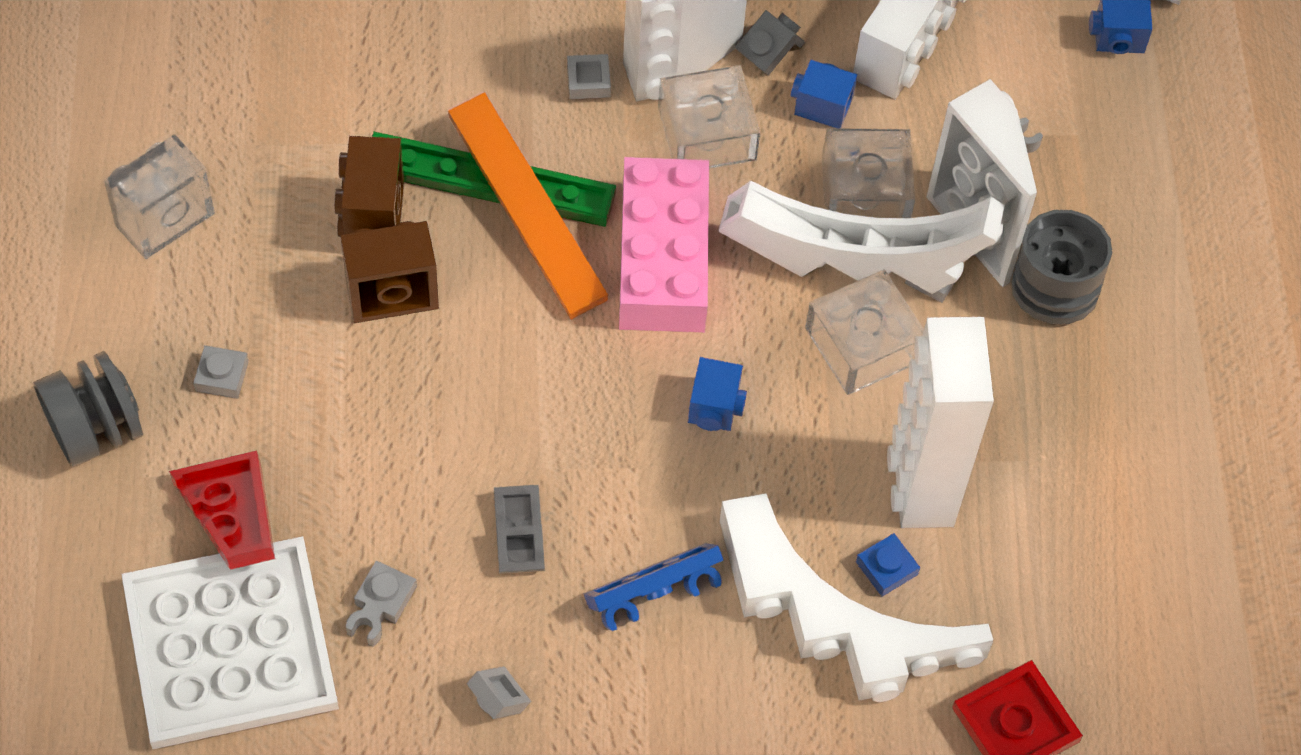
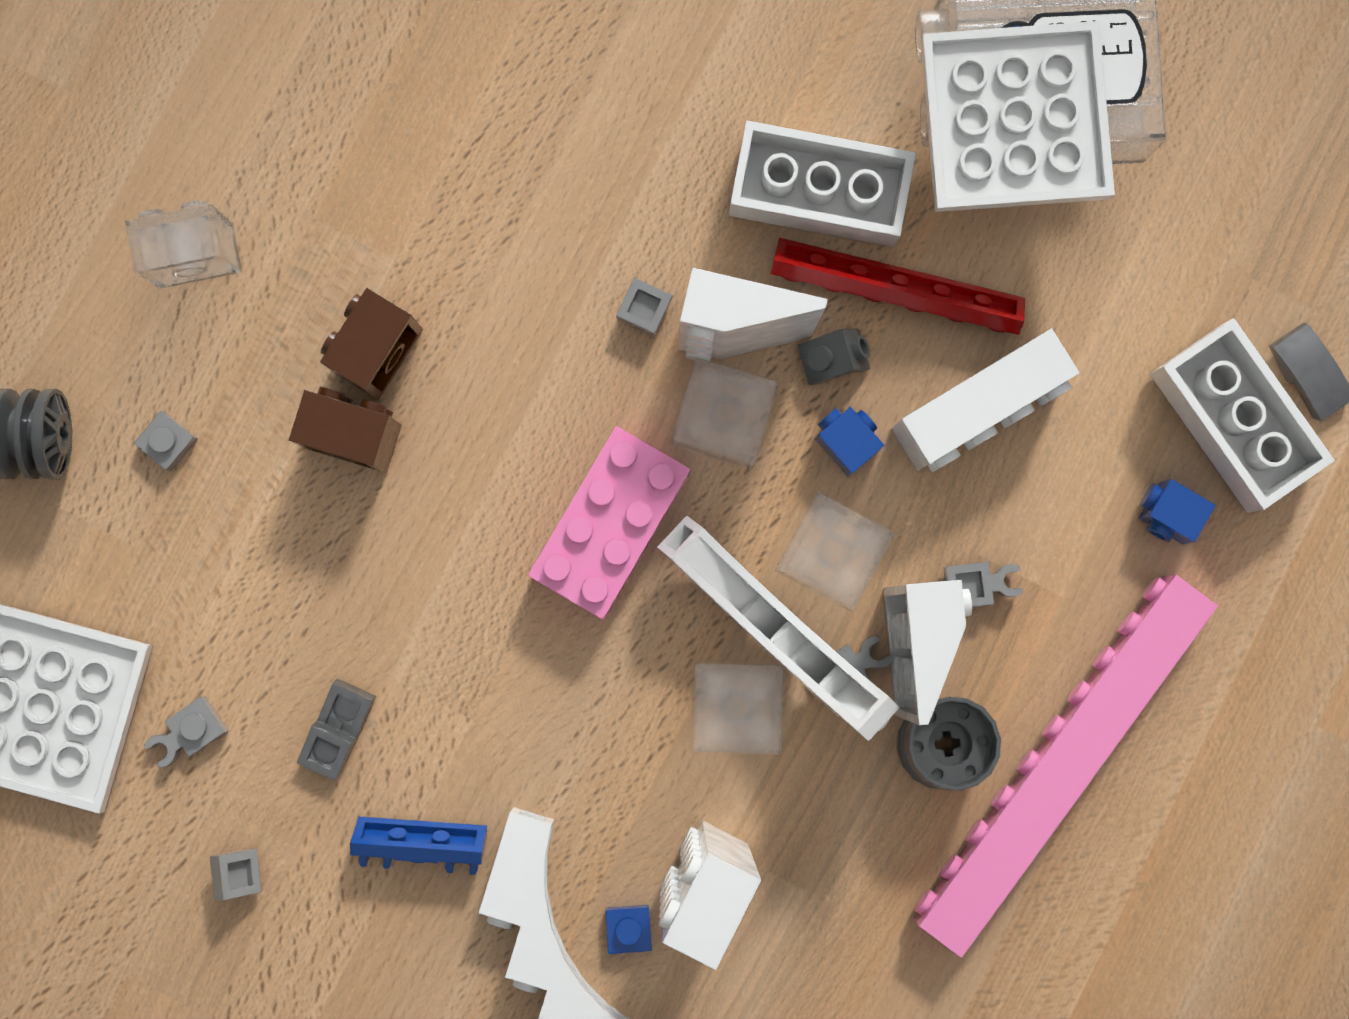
camera: 30 degrees right, 25 degrees up
red wing [169,450,276,570] -> none
green tile [372,131,616,227] -> none
orange tile [448,92,608,320] -> none
blue brick [688,357,747,431] -> none
none -> bright pink brick [914,575,1218,958]

